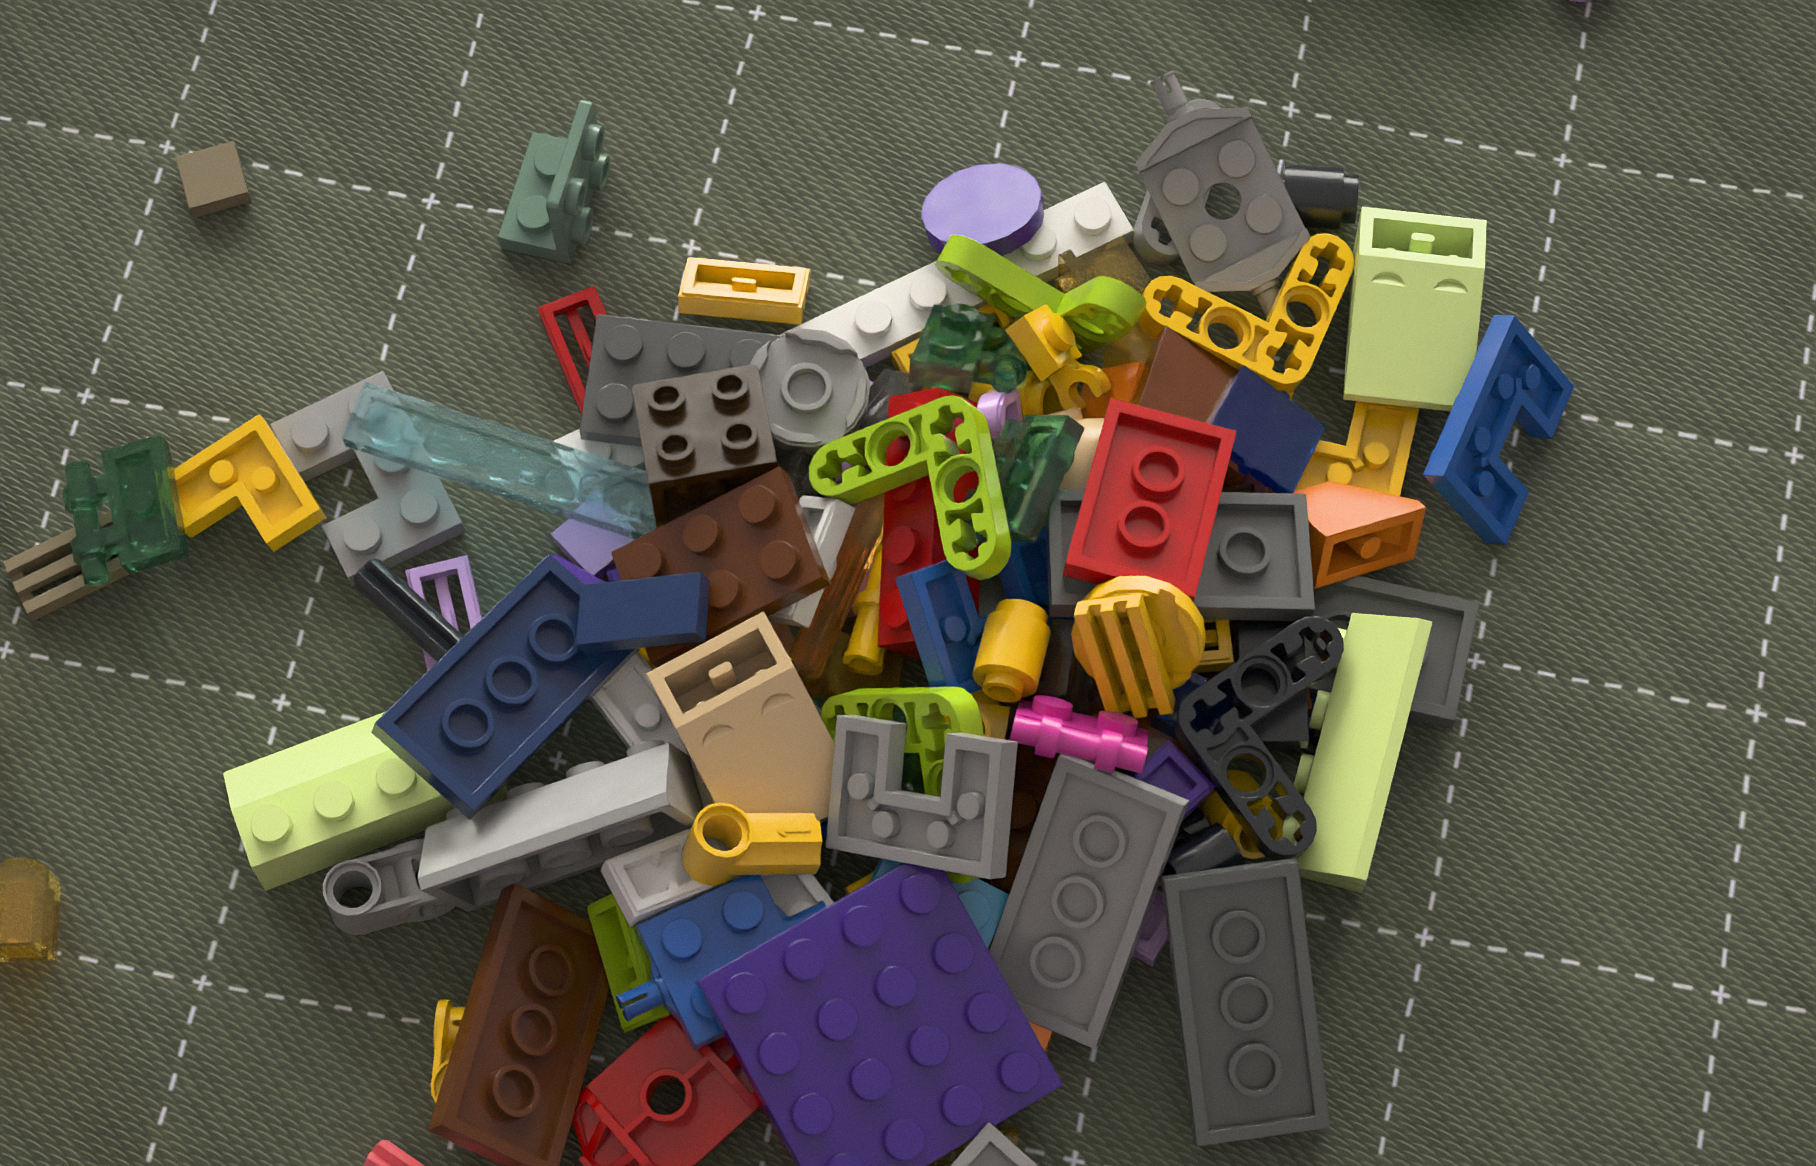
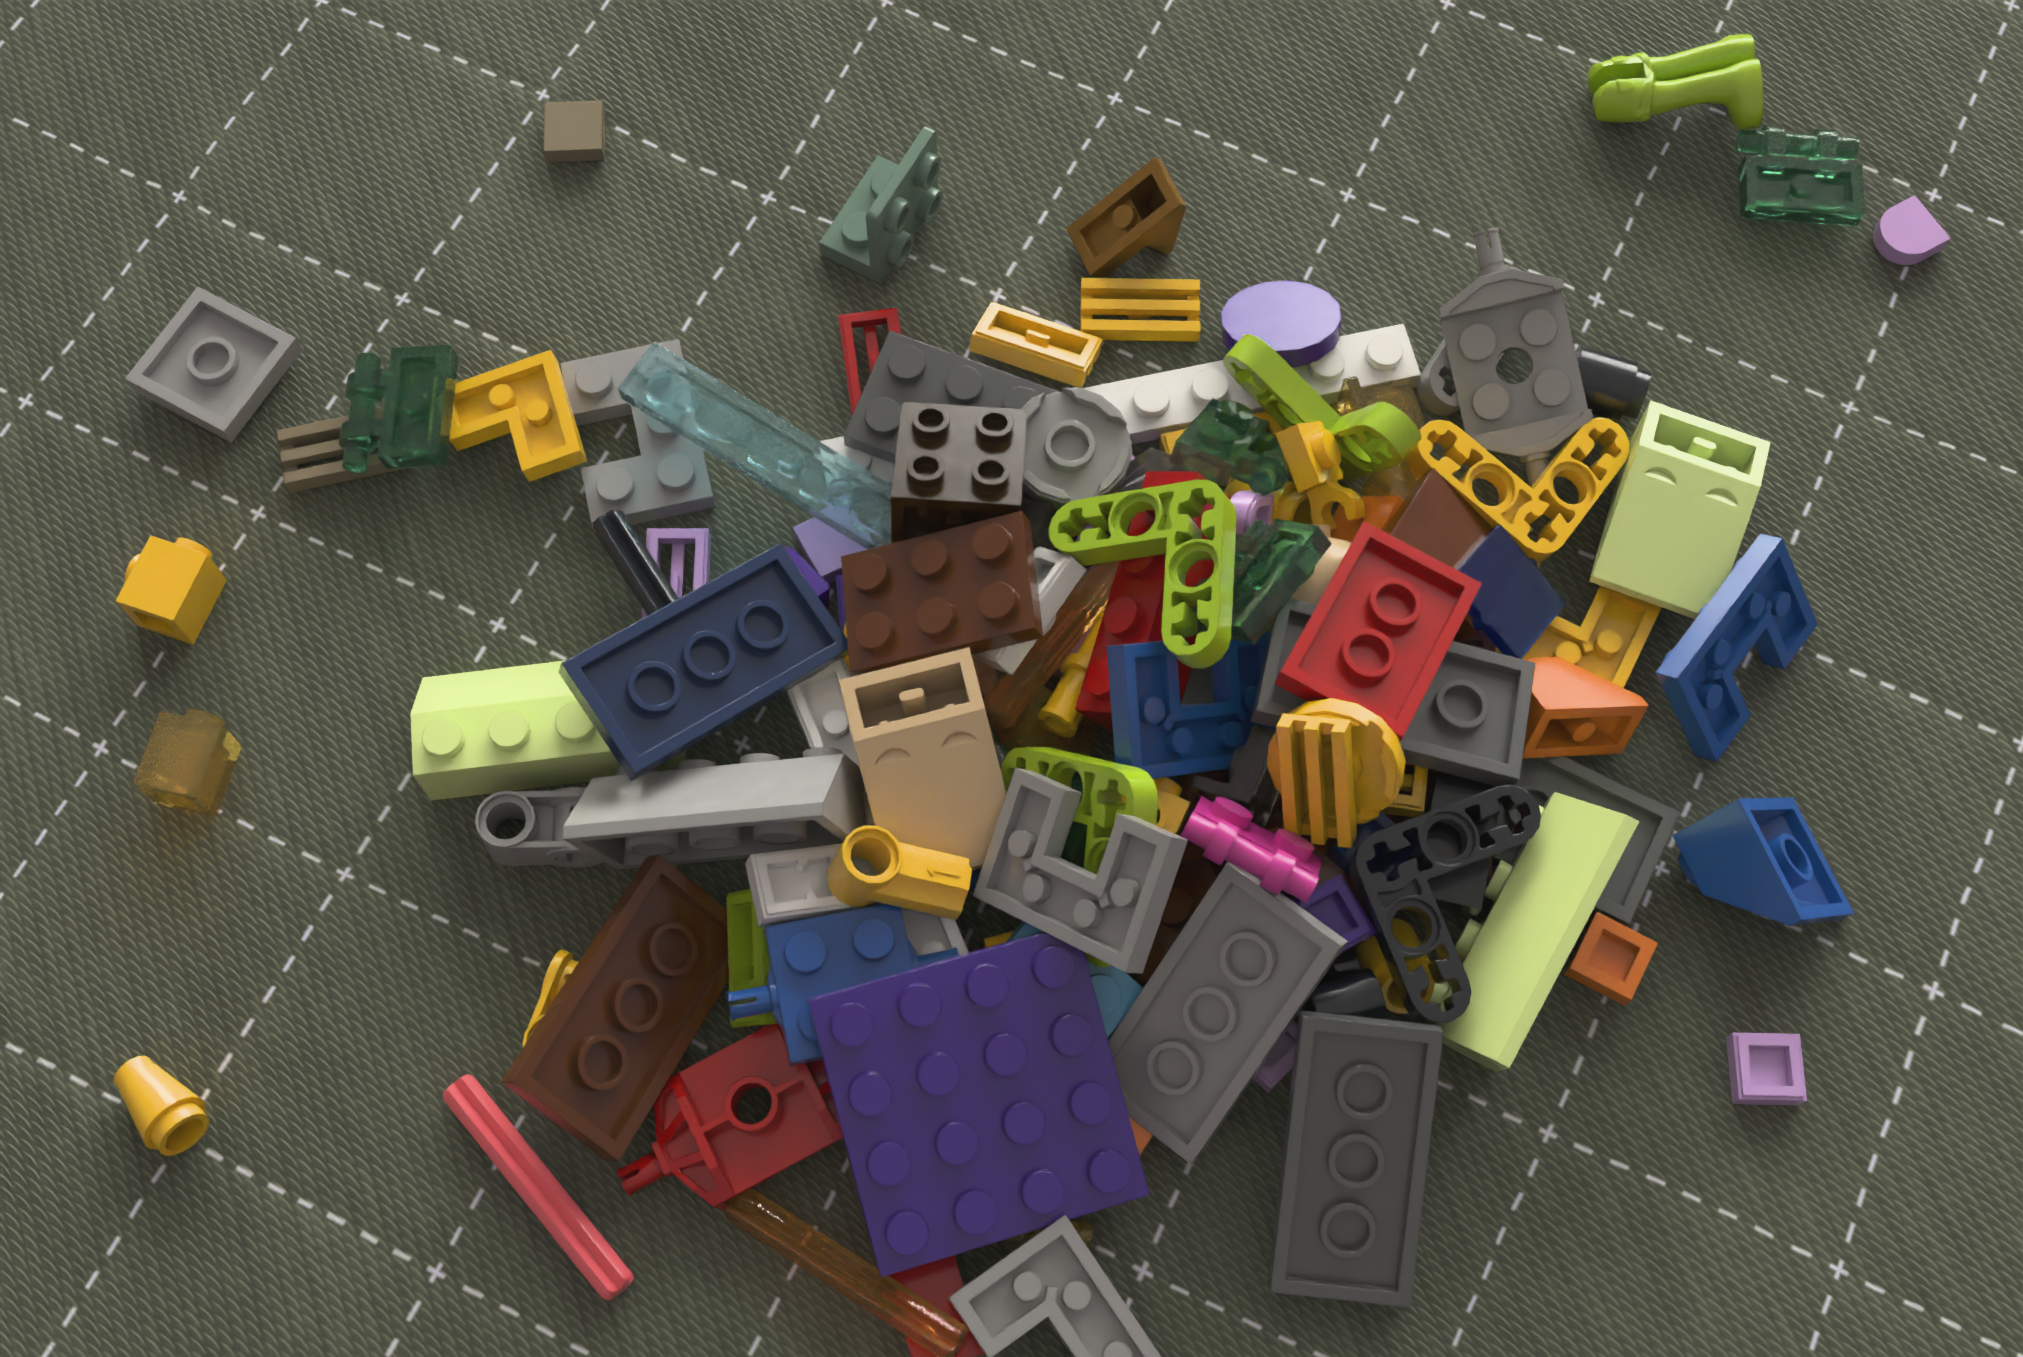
camera: 10 degrees right, 0 degrees up
dark blue tile [576,572,710,654] -> none
yellow brick [972,599,1051,703] -> none
none -> pearl gold slope [1066,157,1187,278]
none -> yellow tile [1080,278,1201,342]
none -> orange plate [1564,912,1658,1006]
none -> blue slope [1672,797,1854,926]
none -> lavender tile [1726,1032,1807,1105]

